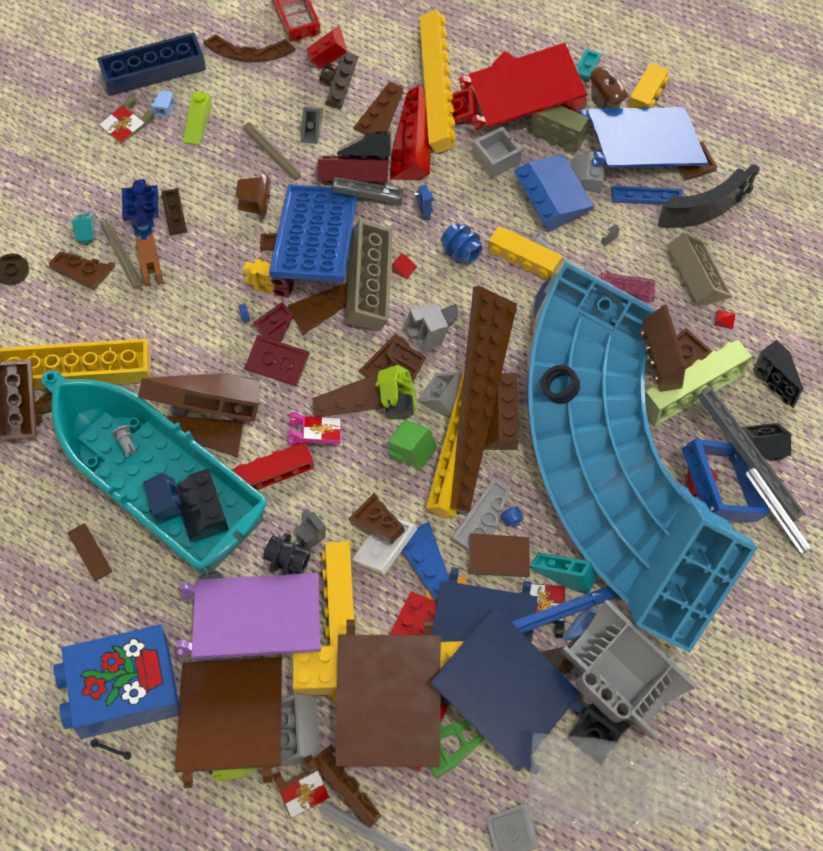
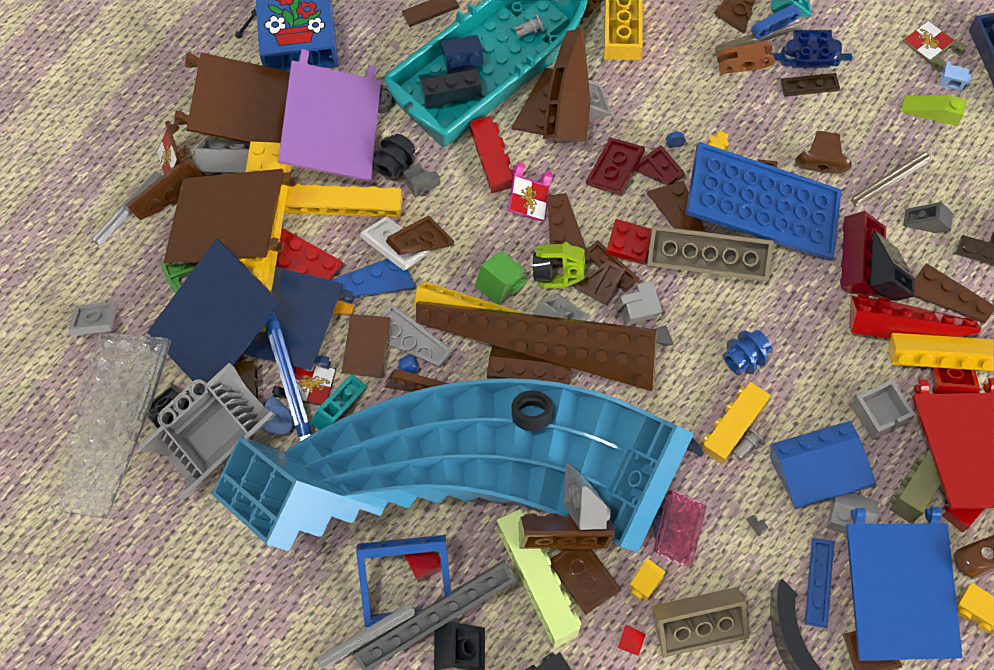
camera: 100 degrees right, 5 degrees up
dark grey tile [332,177,403,205] -> none
red slope [392,253,417,279] -> none
blue wing [415,185,433,220] -> none
none -> reddish brown wing [384,369,450,392]
none -> light grey slope [563,463,610,530]
none -> red plate [605,219,651,265]
none -> yellow slope [629,558,665,601]
none -> blue beam [751,5,801,39]

